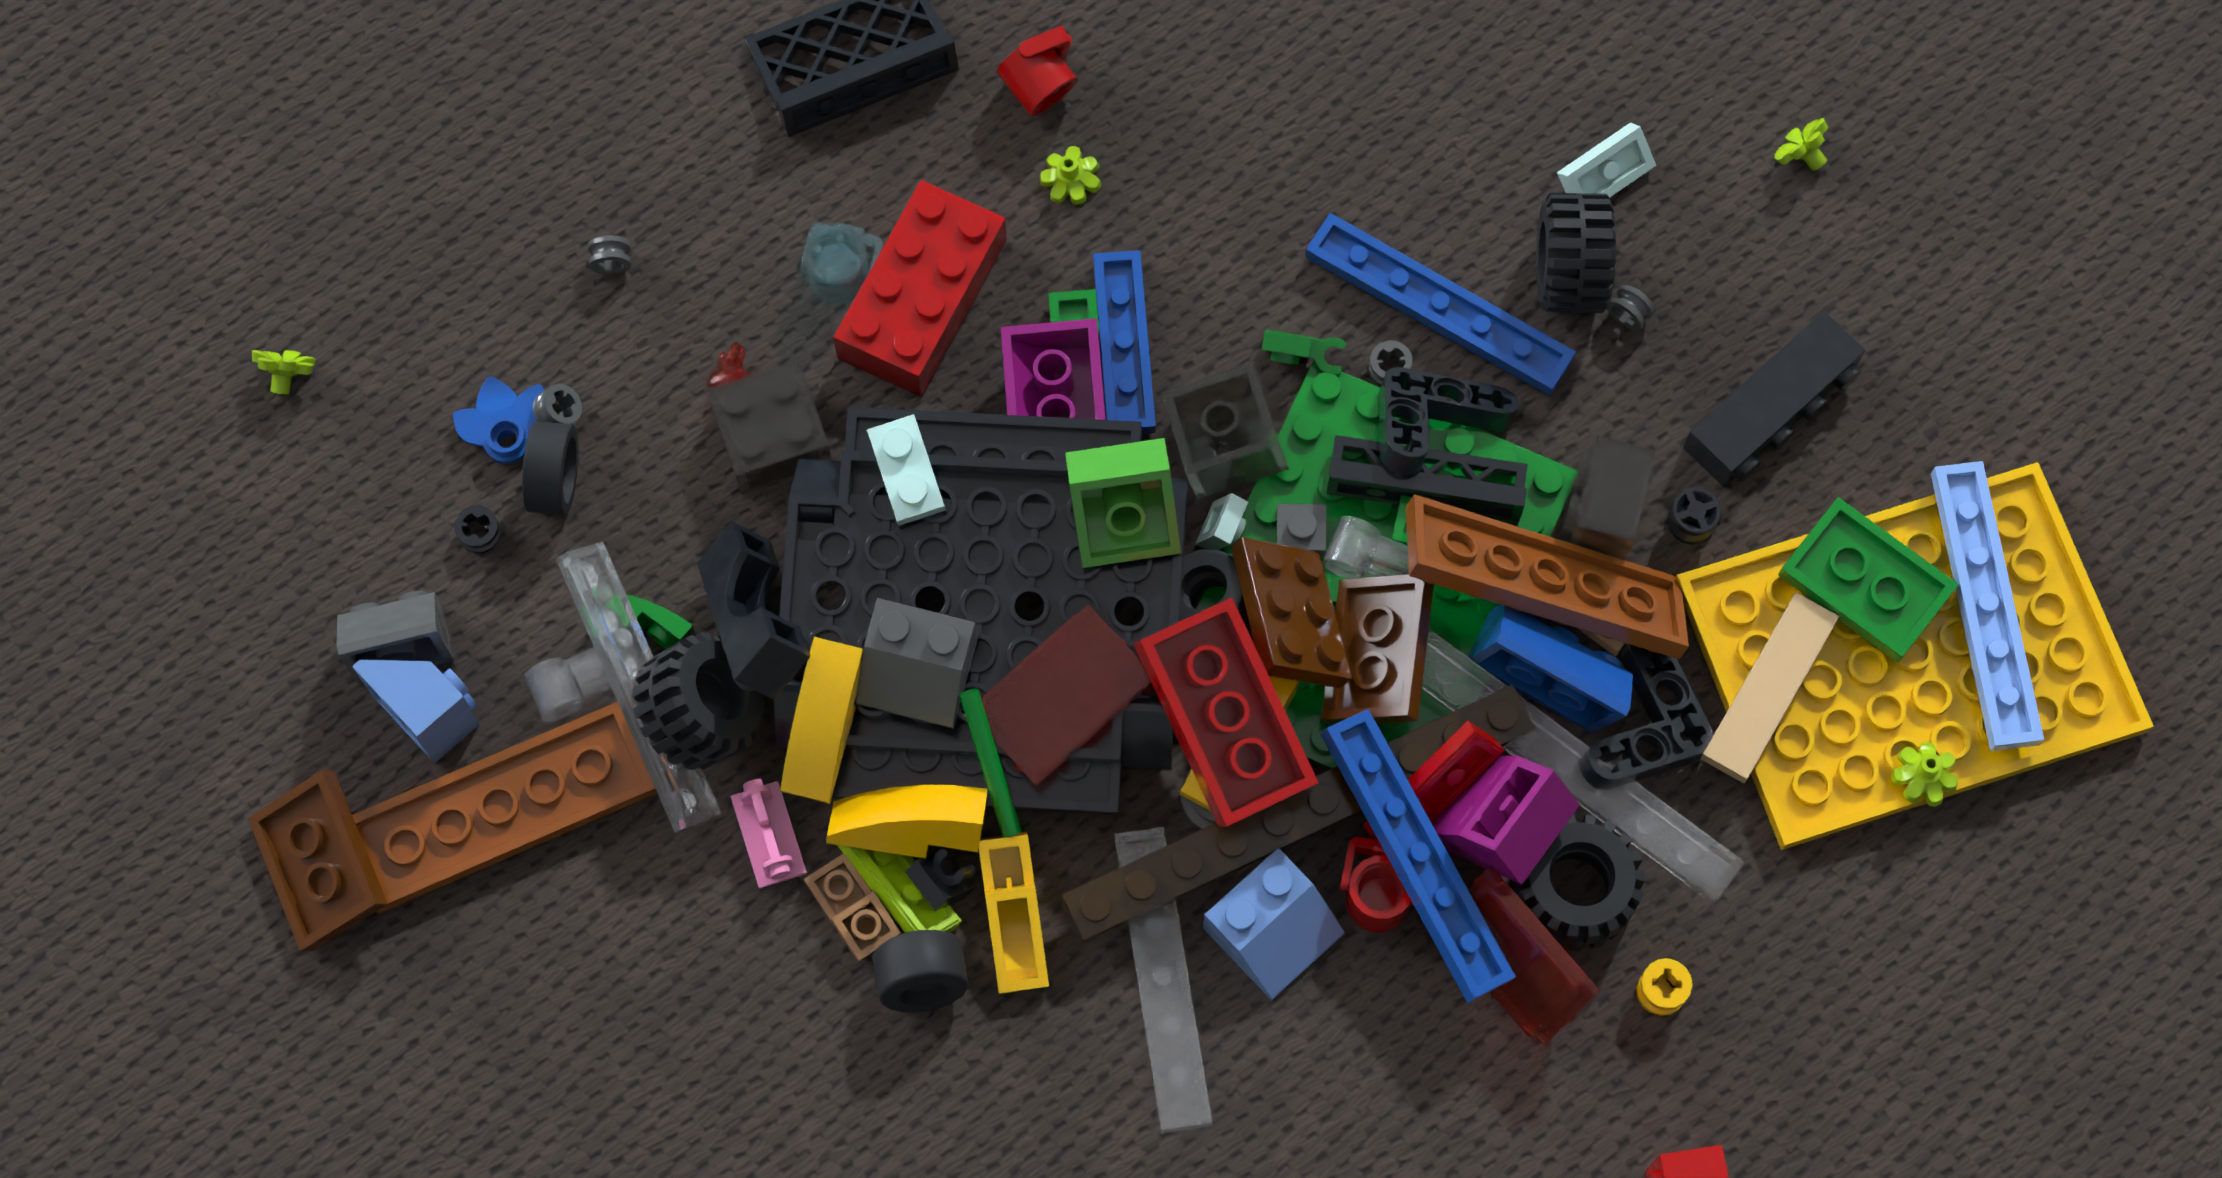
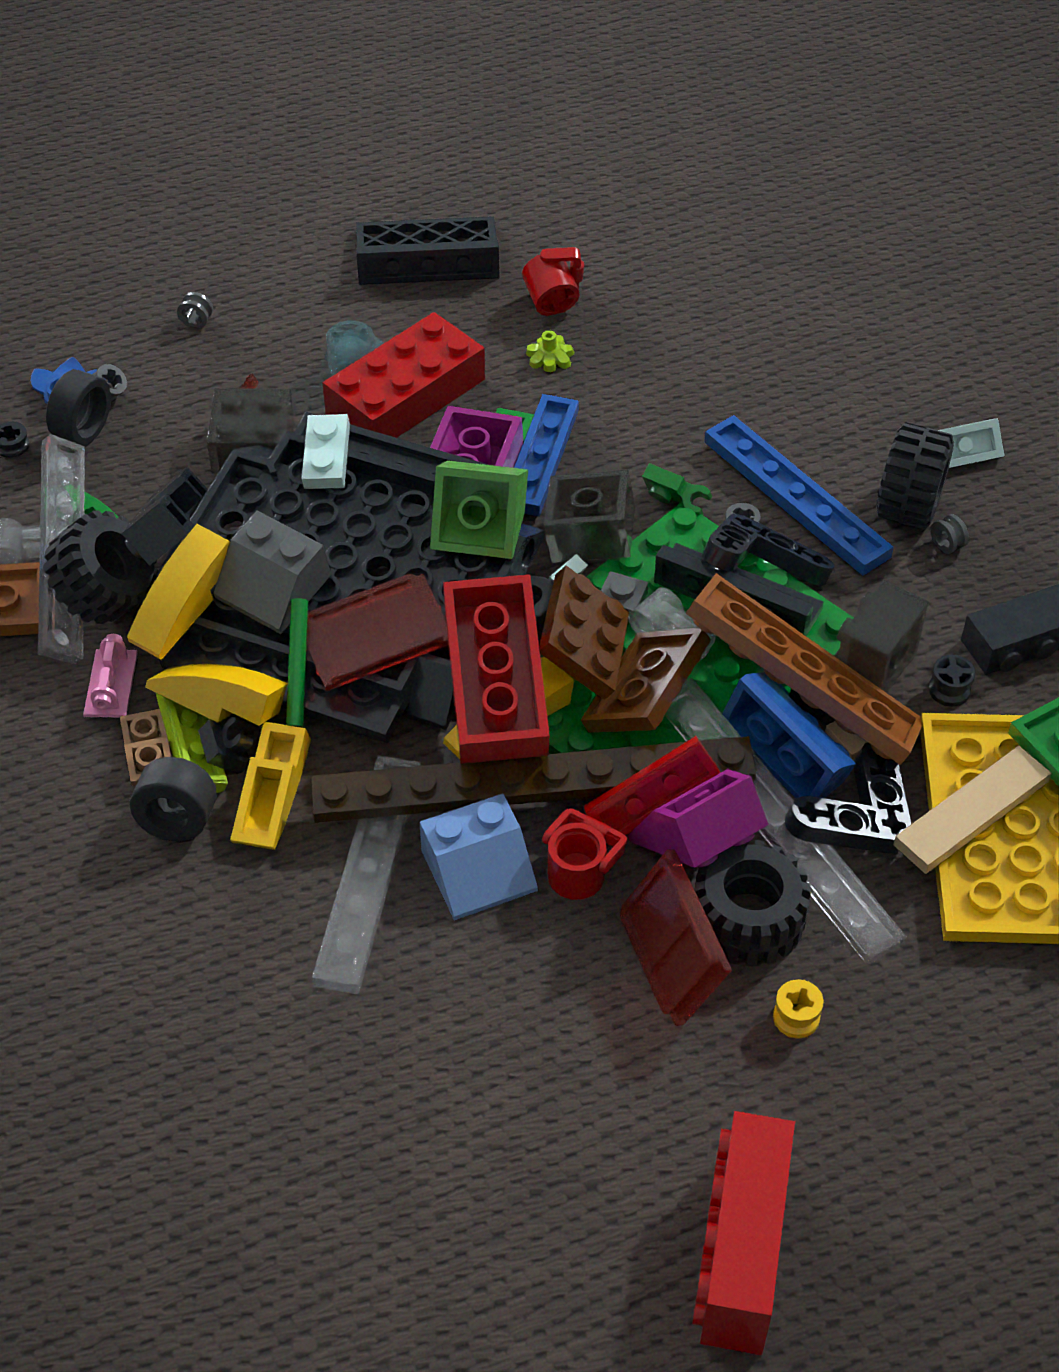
camera: 20 degrees right, 20 degrees down
blue plate [1320,709,1516,1003] -> none

